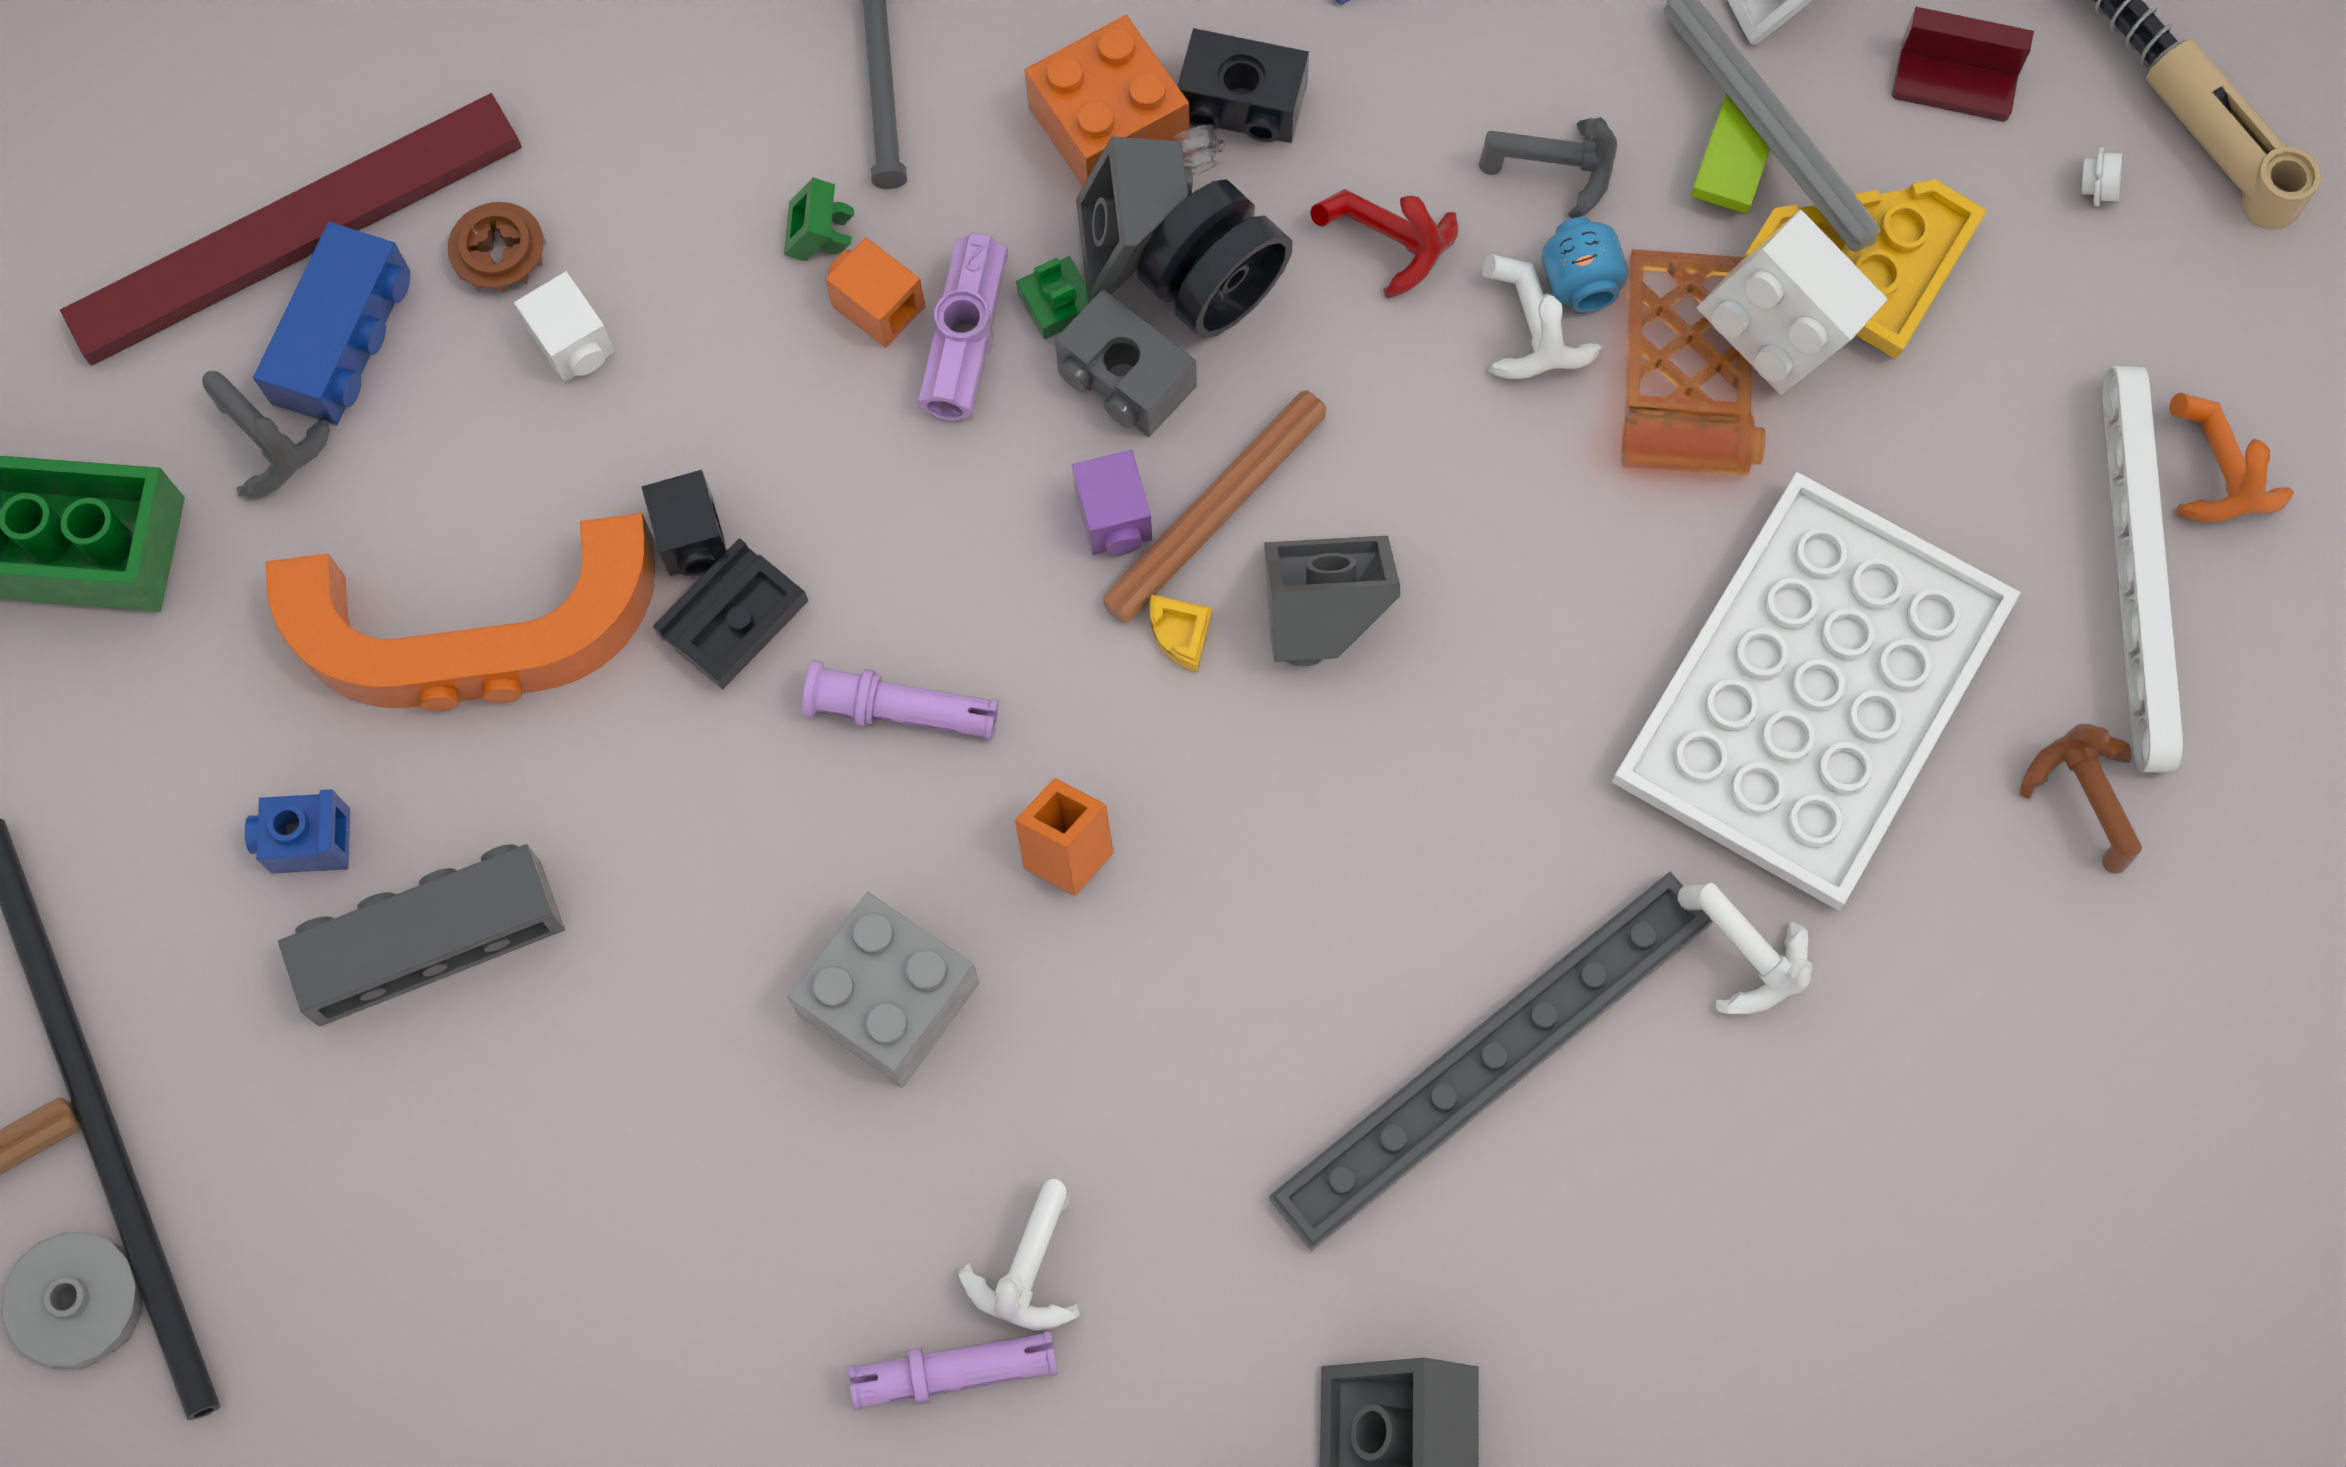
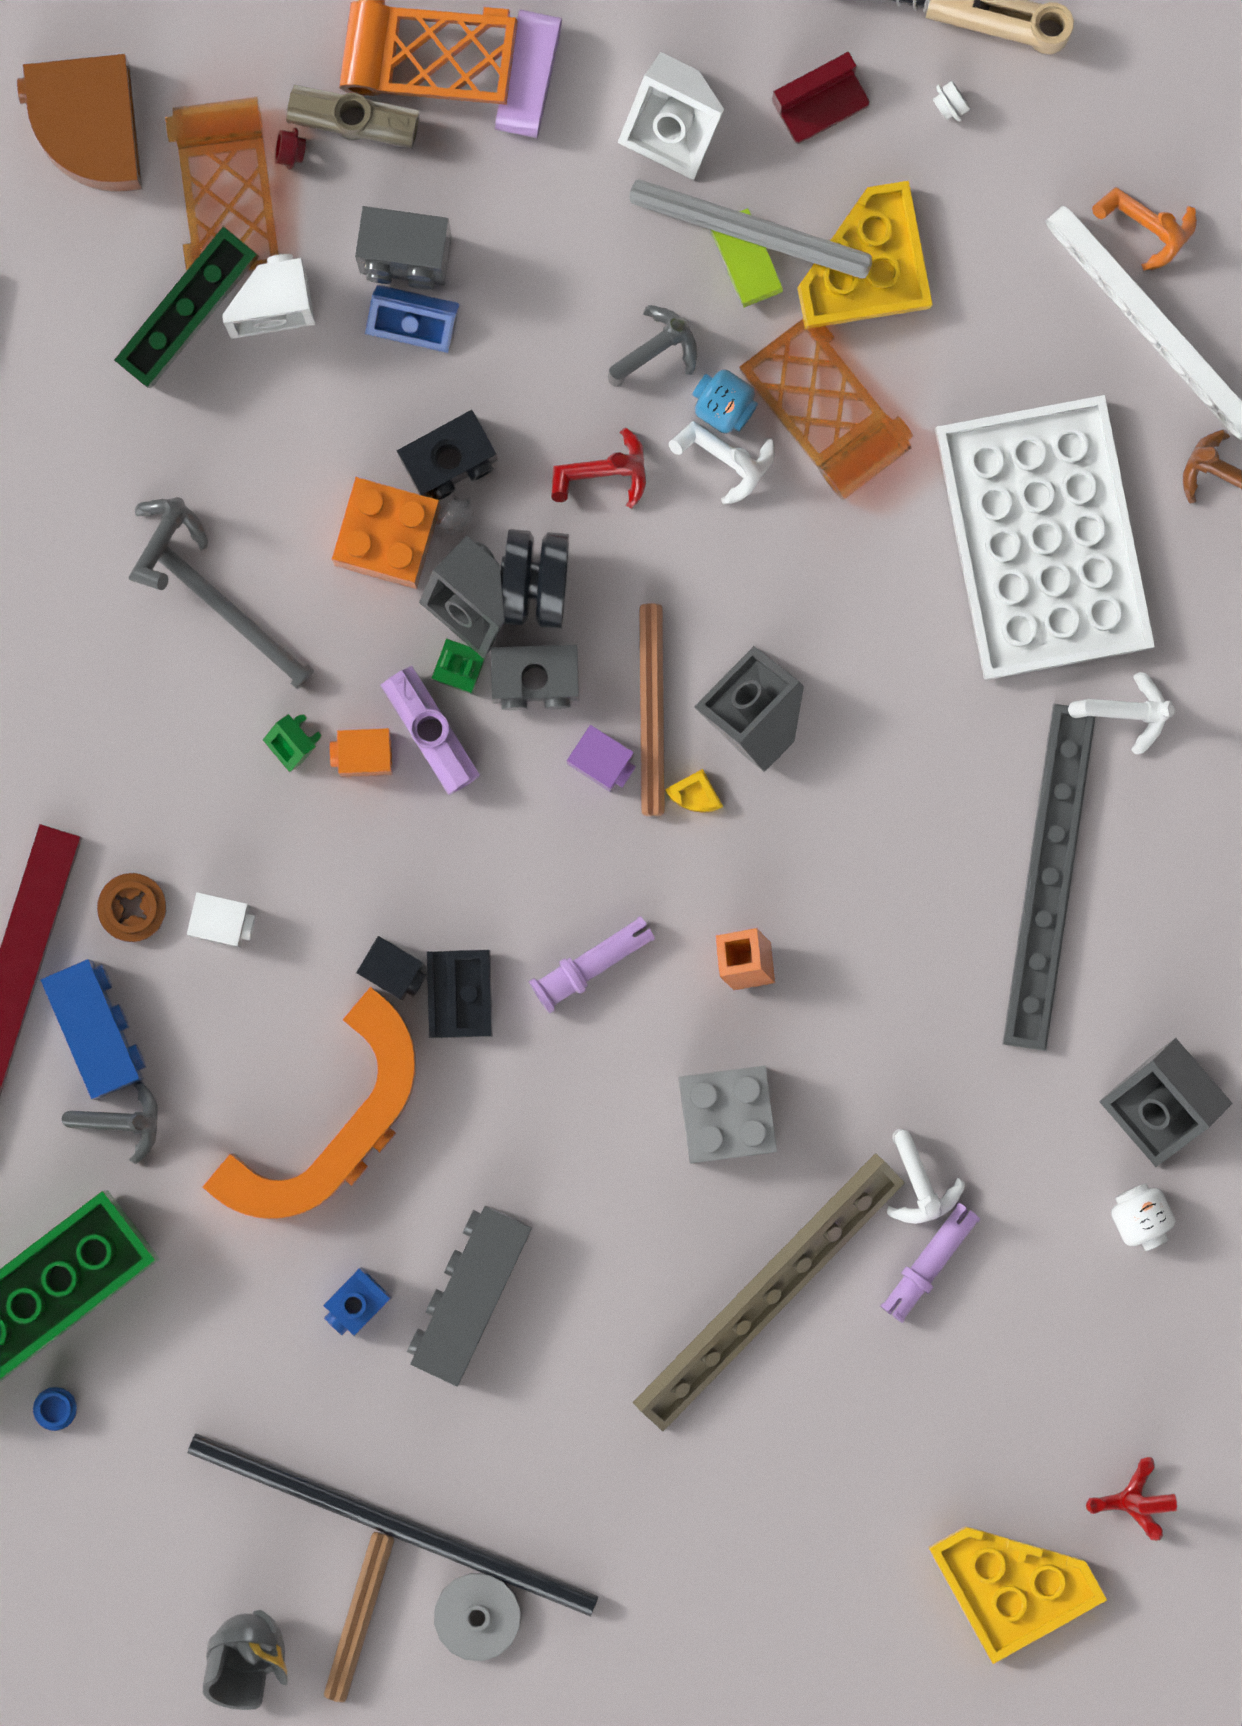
camera: 45 degrees left, 15 degrees up
white brick [1696,209,1888,395] -> none
none -> dark tan plate [632,1153,905,1431]

